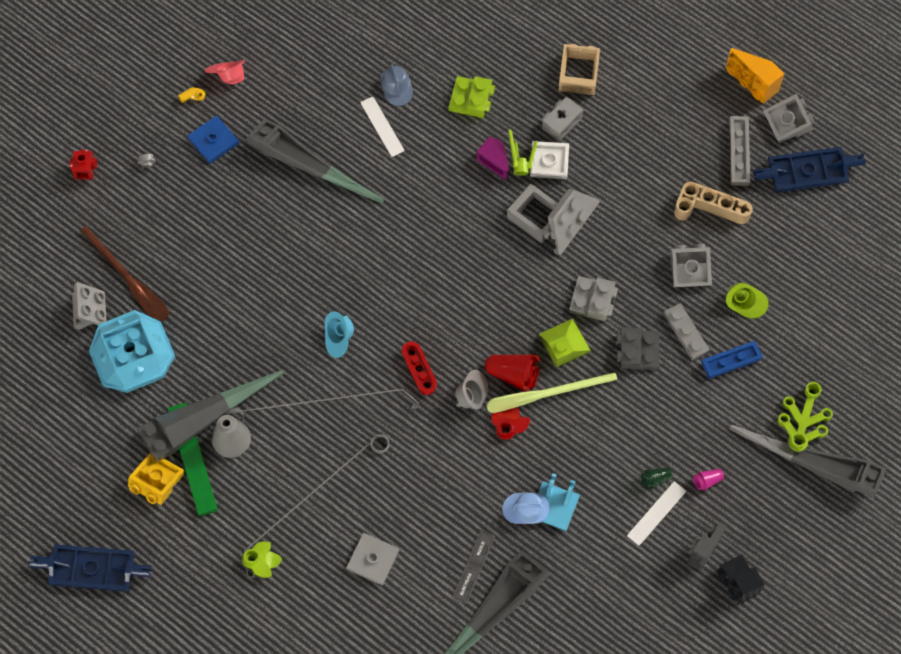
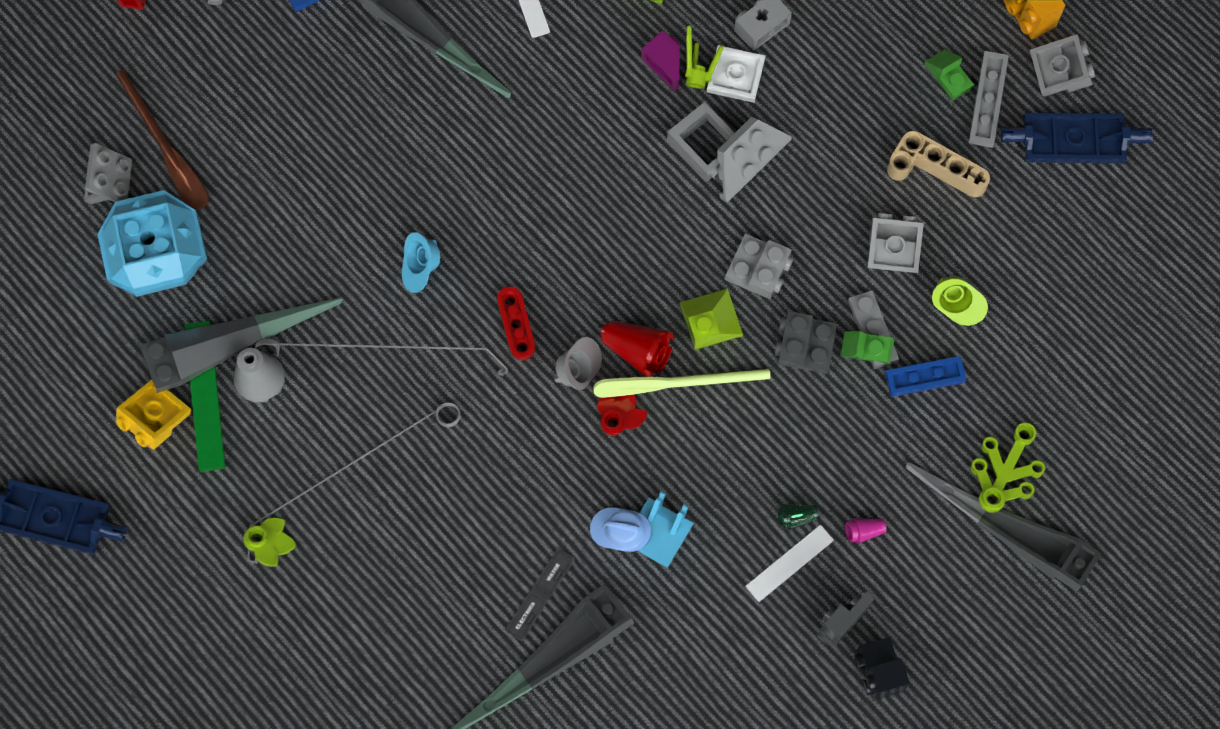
camera: 10 degrees right, 5 degrees up
light grey plate [346,533,400,586] -> none
none -> bright green slope [841,331,894,364]
none -> bright green slope [924,50,974,101]

